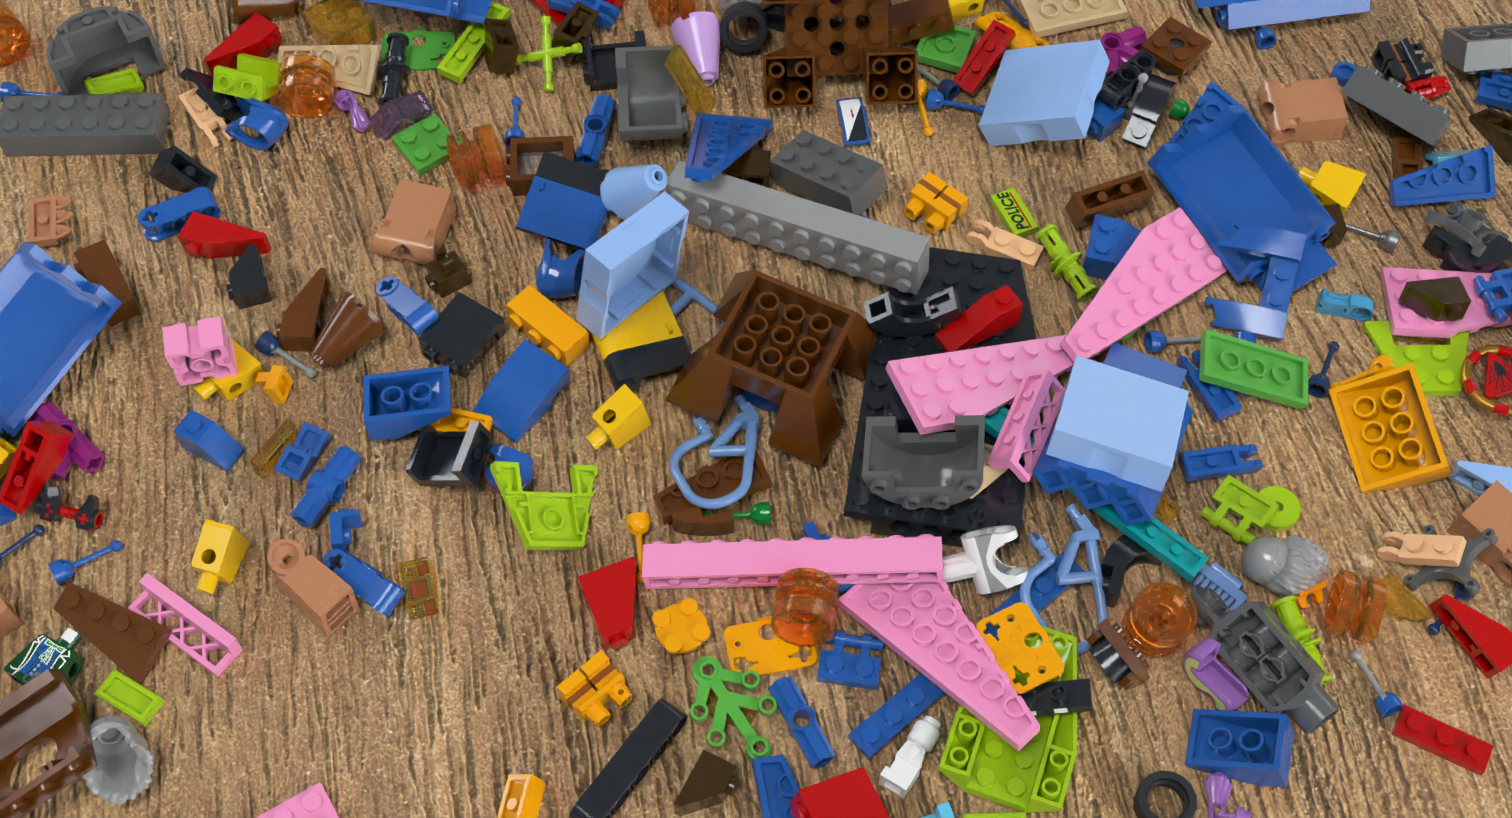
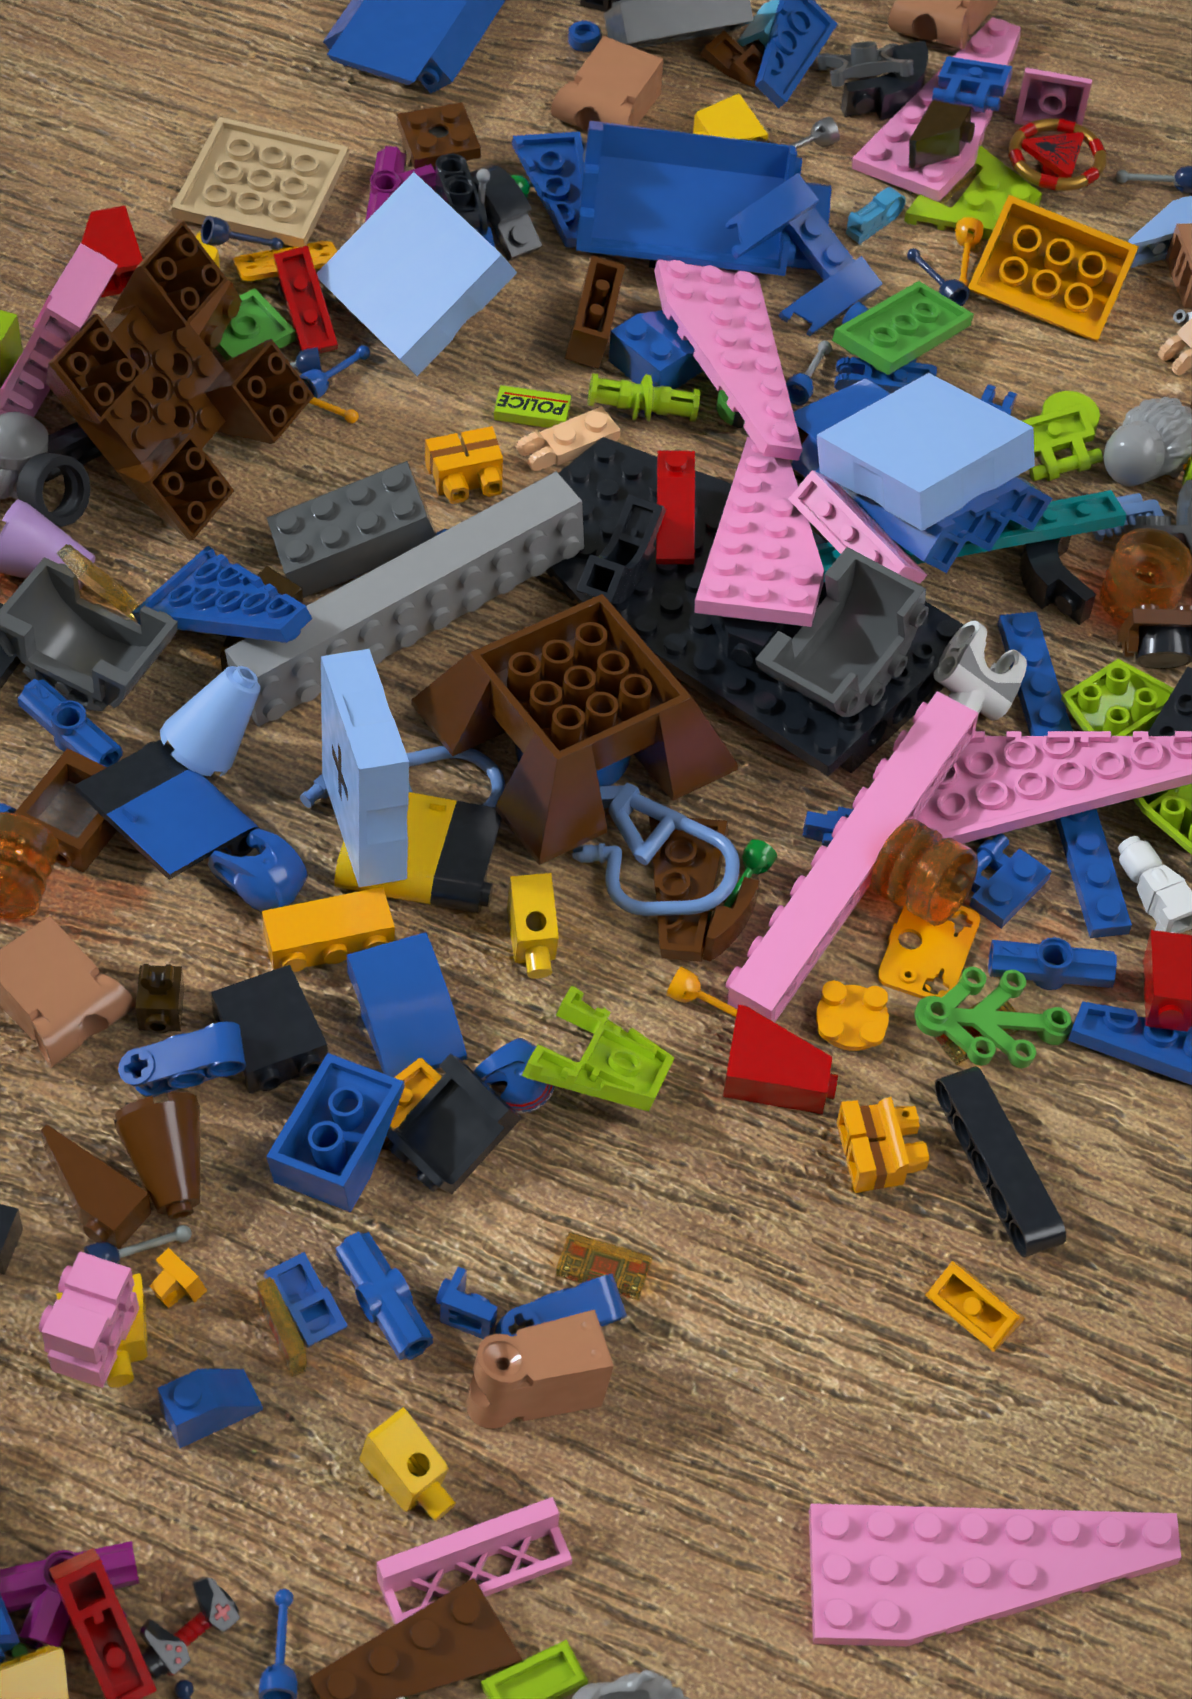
camera: 60 degrees left, 5 degrees down
dark brown slope [674,749,740,816] -> none
slope [835,97,871,147] -> none
light orange axle [976,602,1064,694] -> none
medium blue piece [1020,503,1108,654] -> none
blue hinge [1254,26,1277,50] -> none

